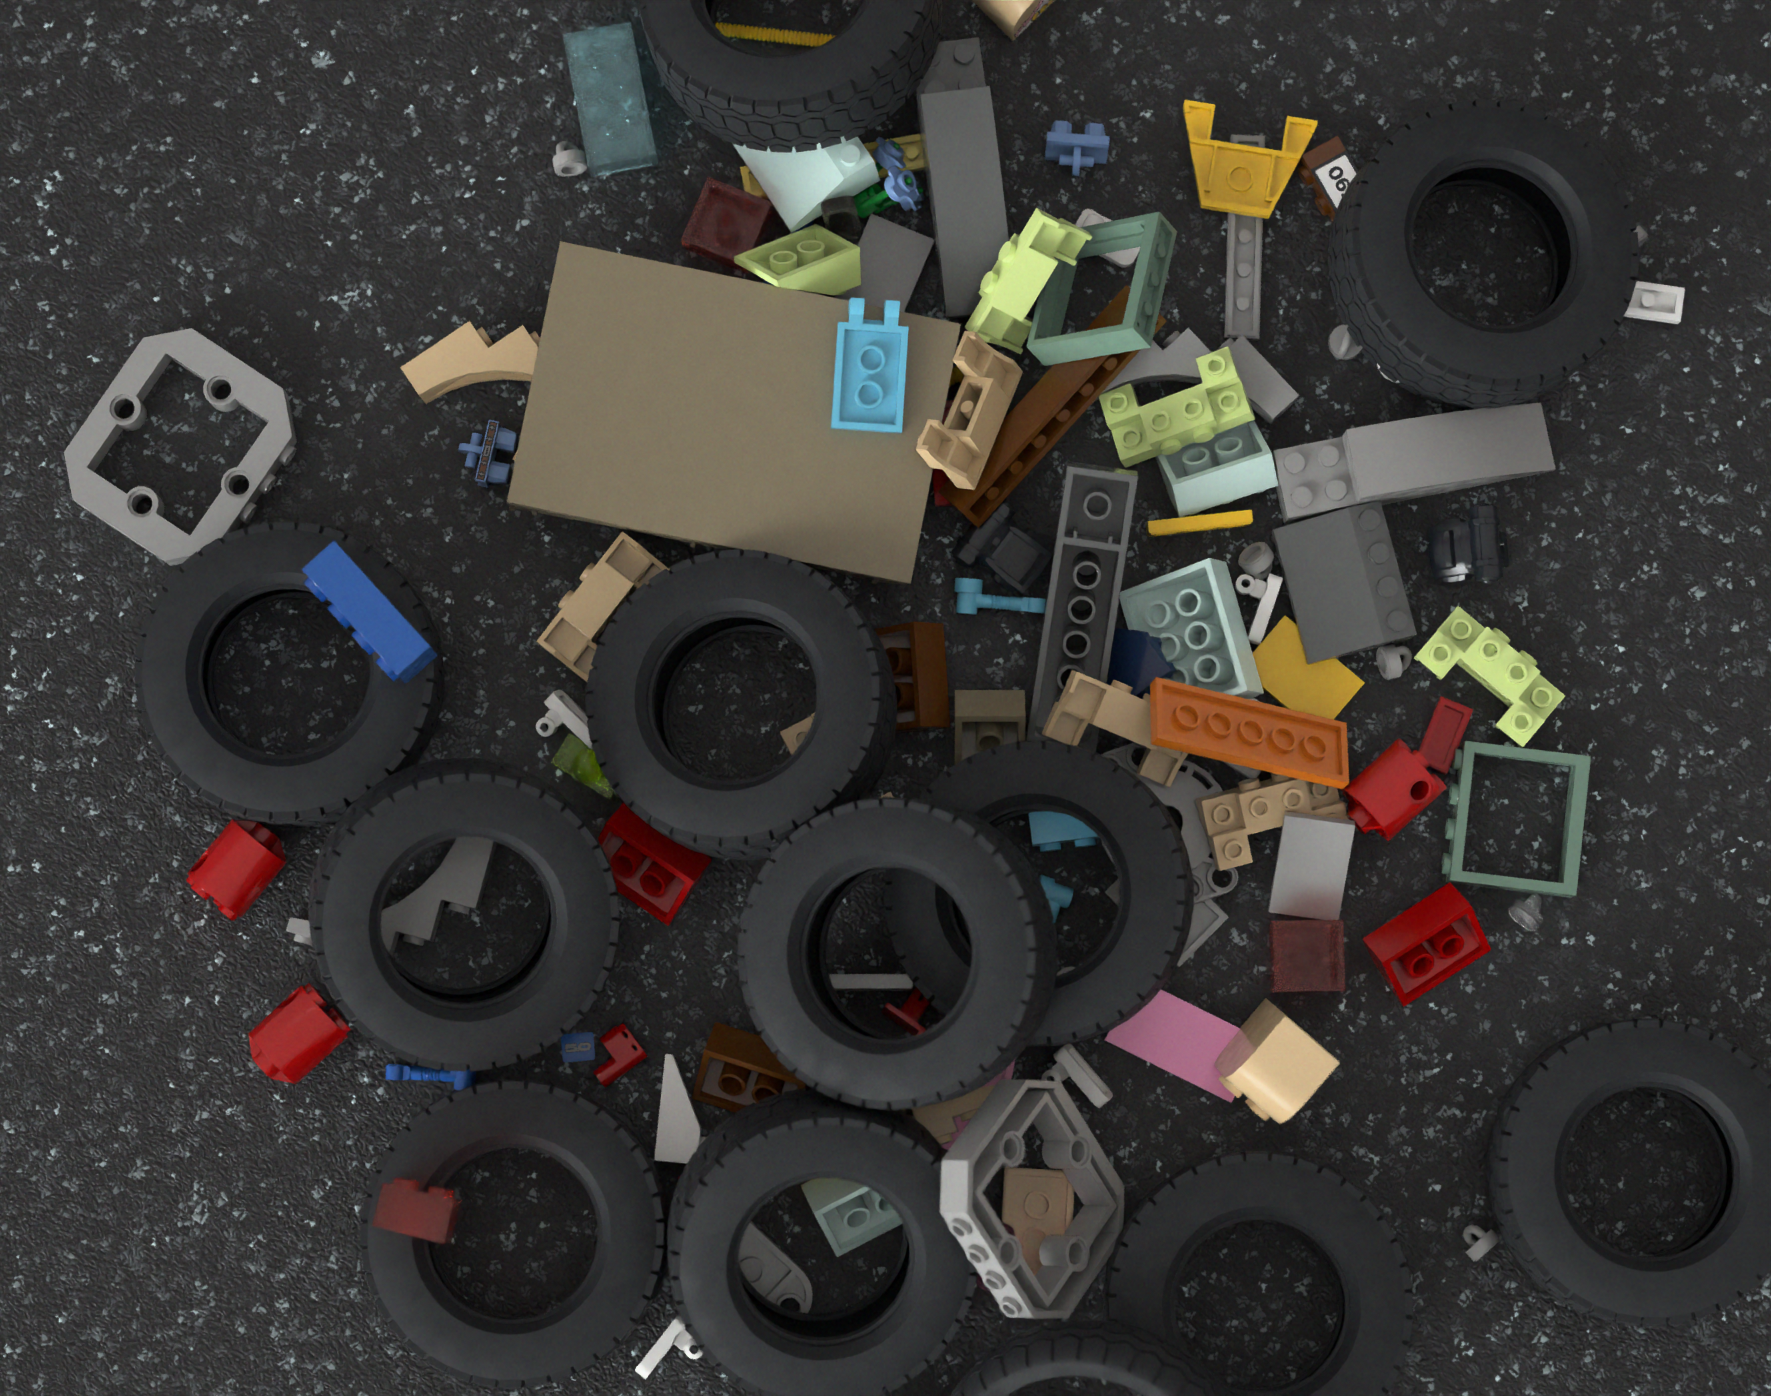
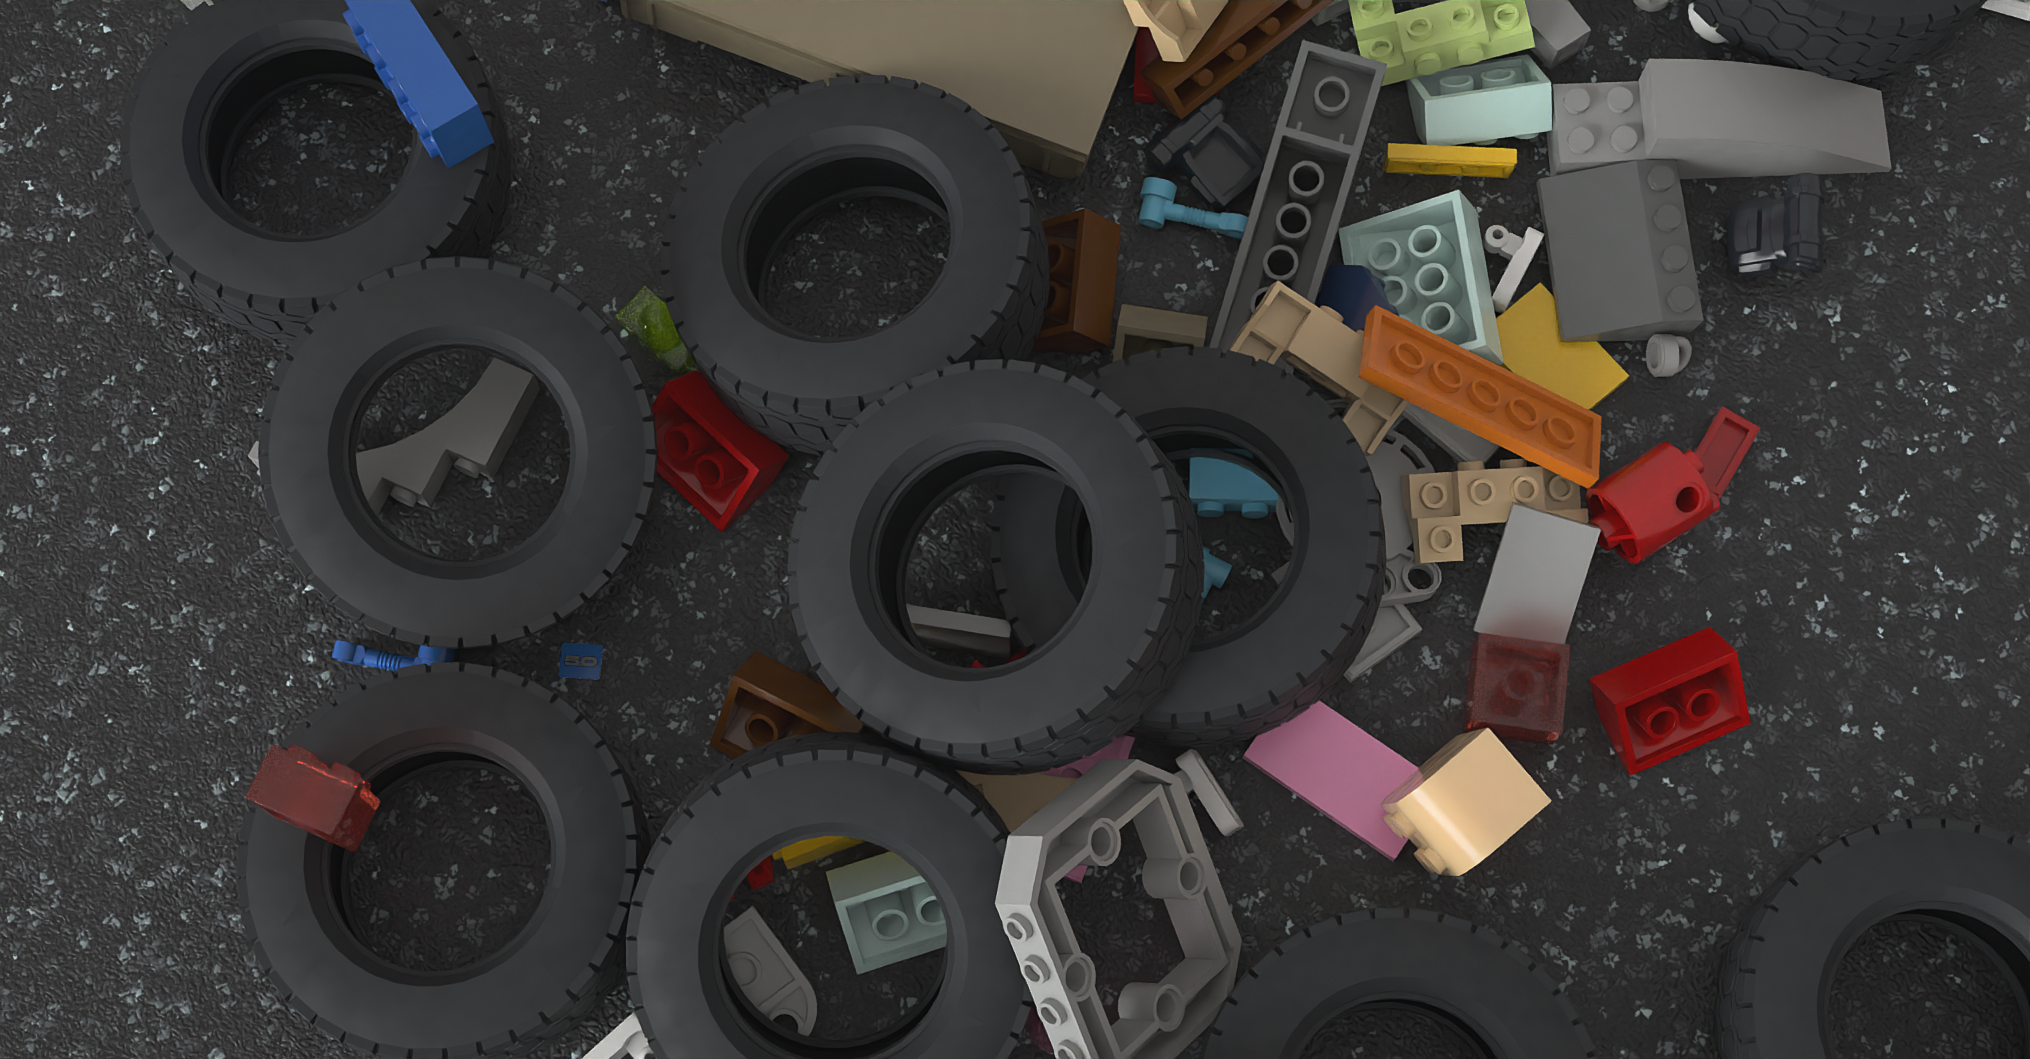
camera: 10 degrees right, 10 degrees down
red cylinder [186,818,287,921] -> none
red cylinder [248,982,351,1085] -> none
tan bracket [536,531,670,682] -> none
white piece [536,690,593,749] -> none
red piece [593,1023,648,1088] -> none
white slope [654,1054,706,1164] -> none
tan tile [1001,1167,1074,1276] -> none
light grey tile [1238,542,1274,581] -> none
yellowish green bracket [1414,606,1565,748] -> none
sand green window [1441,741,1591,898] -> none
clear tile [1508,894,1544,931] -> none

